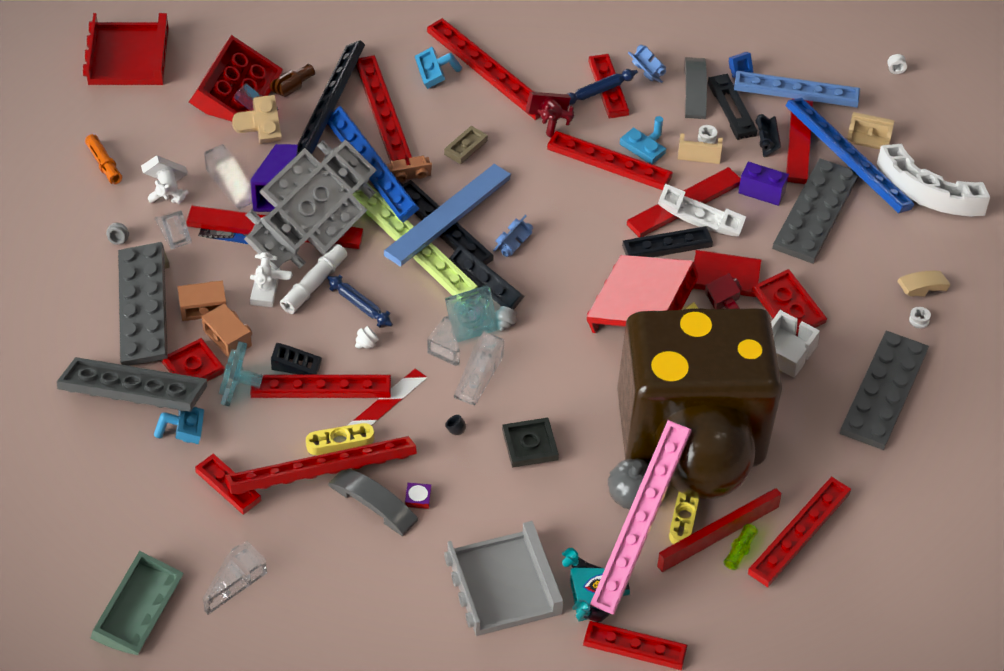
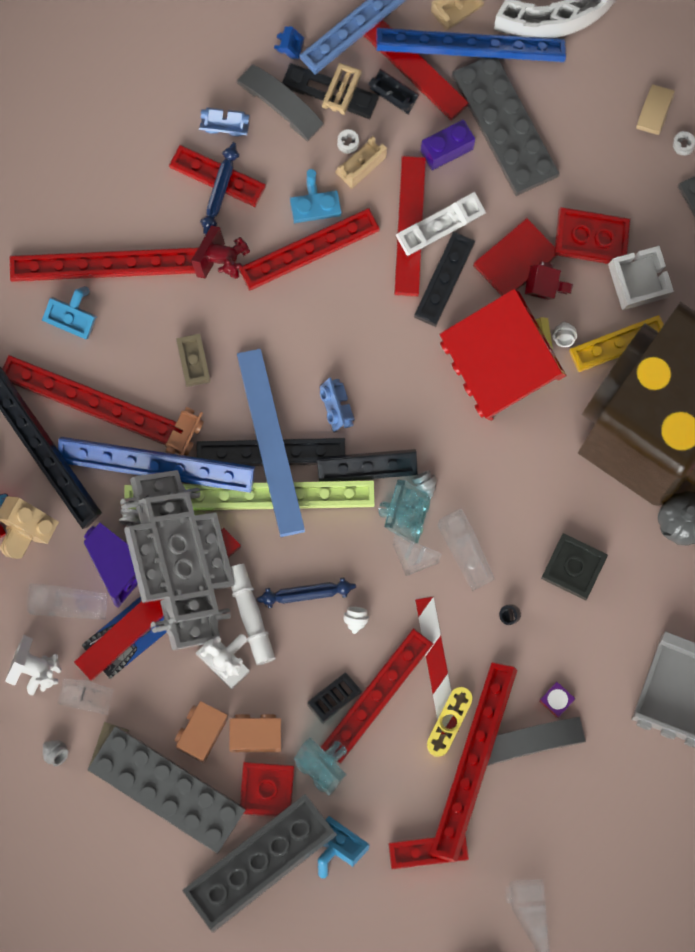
camera: 55 degrees left, 25 degrees up
none -> tan tile [322,63,362,115]

